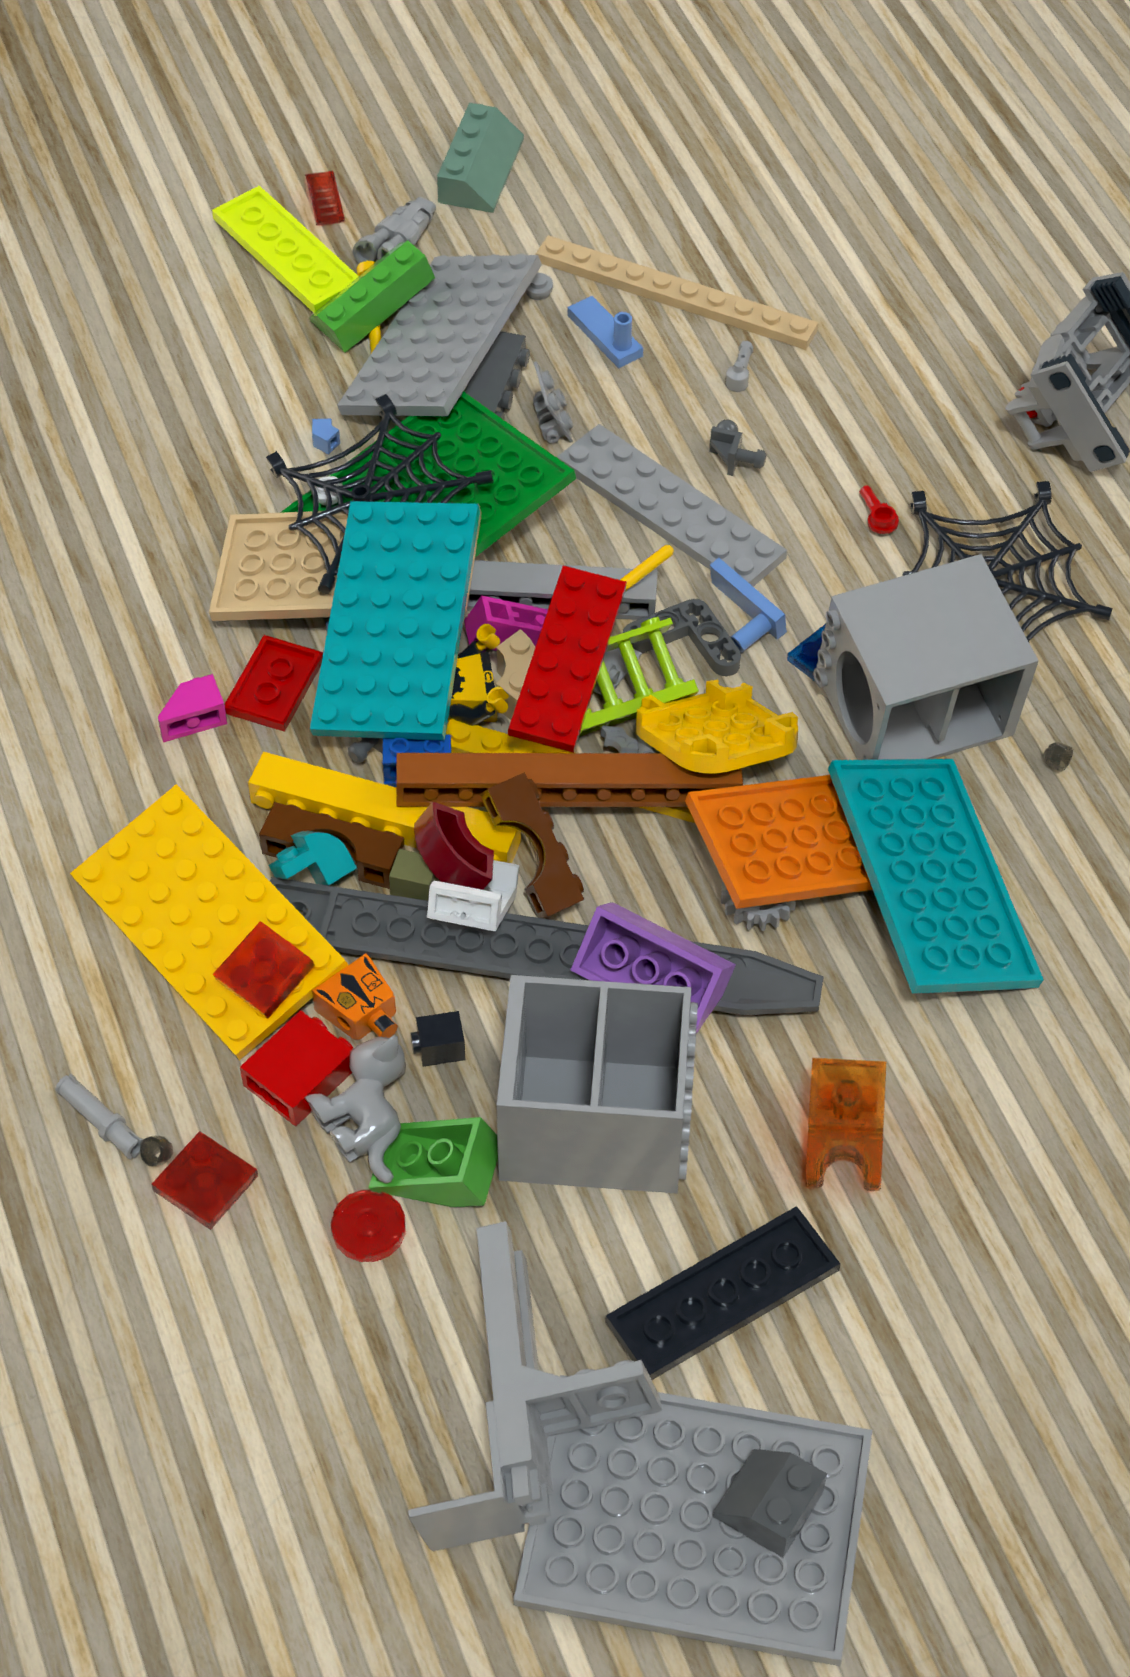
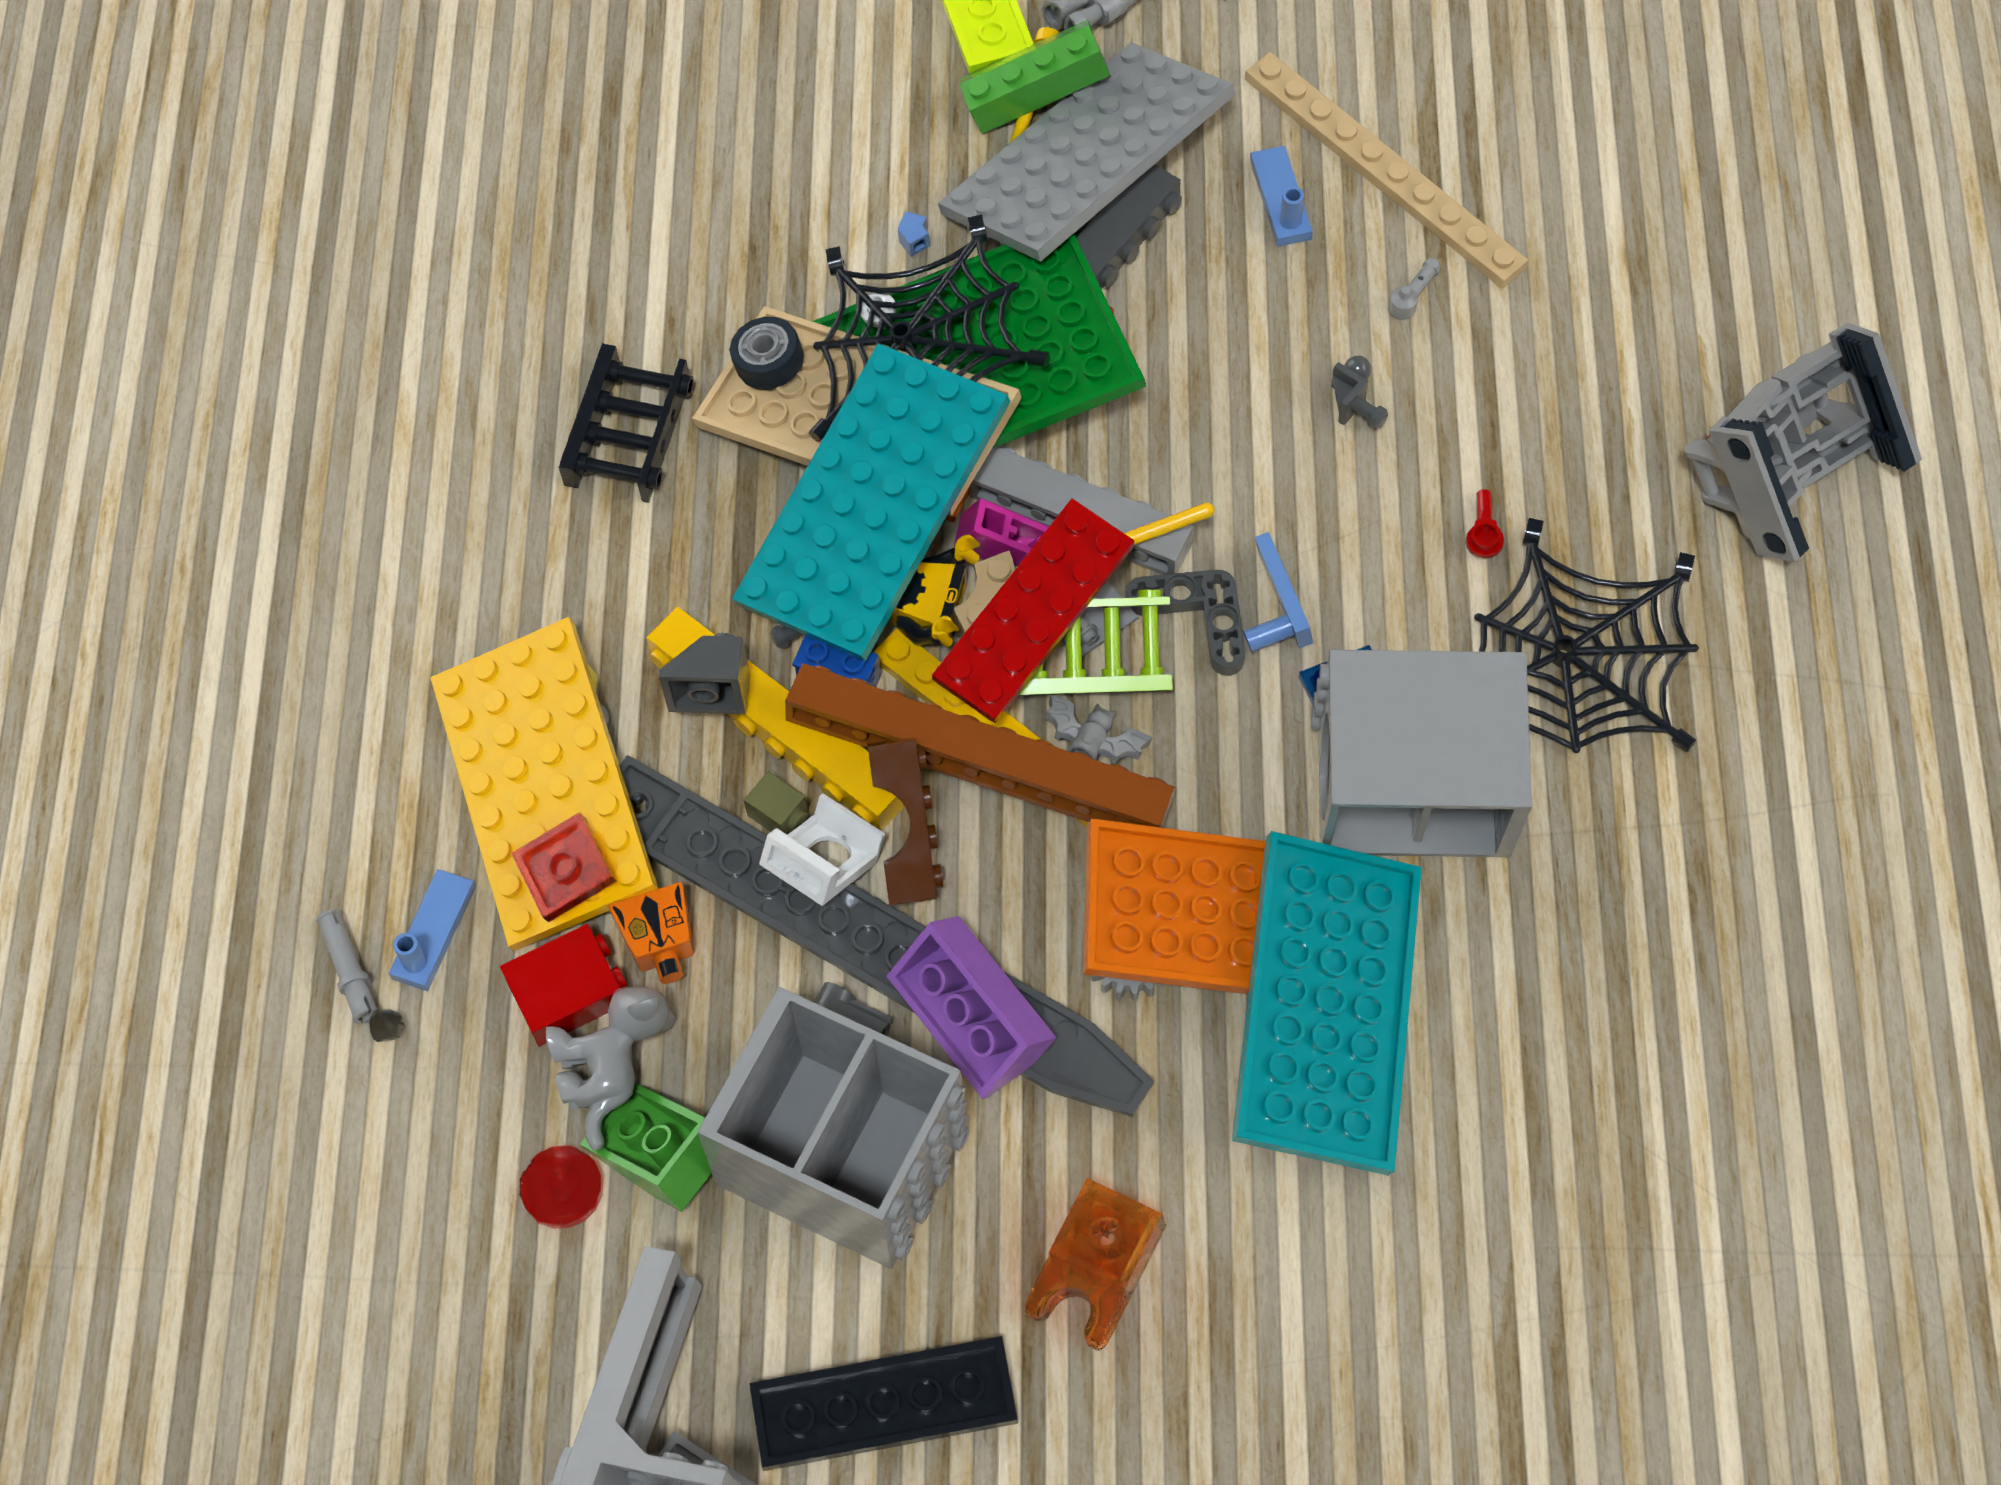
camera: 25 degrees right, 10 degrees up
clear red plate [151,1131,258,1230] -> none
dark pink slope [158,674,227,742] -> none
red tile [224,635,323,732] -> none
reddish brown arch [259,802,405,889] -> none
teal brick [268,831,357,886] -> none
black brick [410,1011,466,1067] -> none
dark red brick [414,802,494,890] -> none
light grey plate [525,273,553,300] -> none
light grey hinge [533,361,573,443] -> none
light grey plate [557,424,787,587] -> none
yellow tile [636,679,798,774] -> none
clear smoke hinge [1044,742,1073,772] -> none
none -> medium blue piece [389,869,476,991]
none -> black fence [558,343,694,503]
none -> dark grey slope [659,633,750,714]
none -> black wheel [729,317,804,389]

